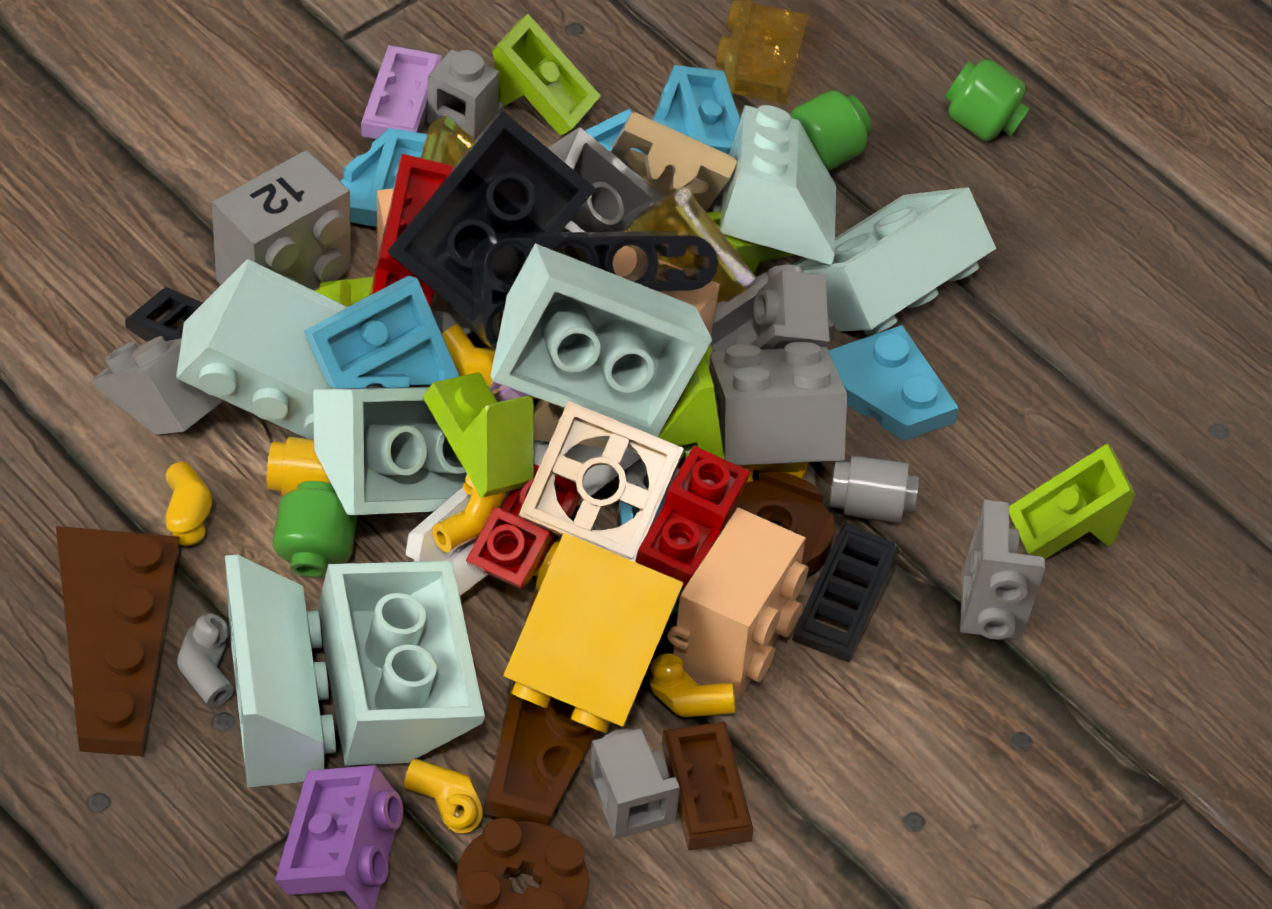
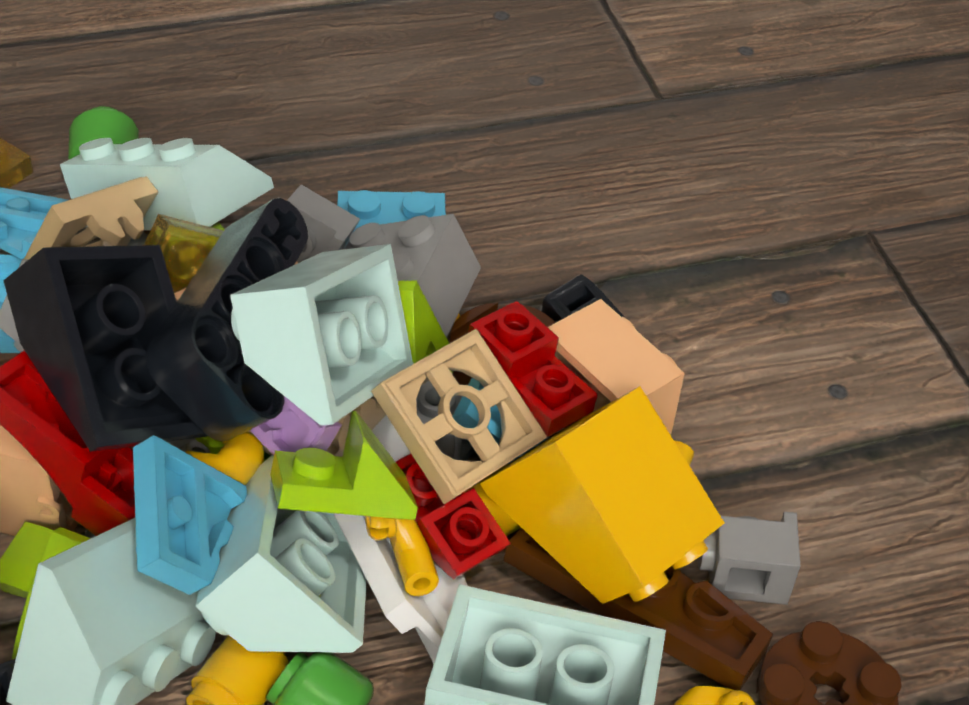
camera: 65 degrees left, 5 degrees down
reddish brown plate [661,722,753,850] -> none
light aqua slope [793,187,996,335] -> none
light grey brick [829,455,919,523] -> none
bright green head [944,59,1030,141] -> none
light grey bracket [960,499,1045,639] -> none
lime slope [1009,443,1136,559] -> none

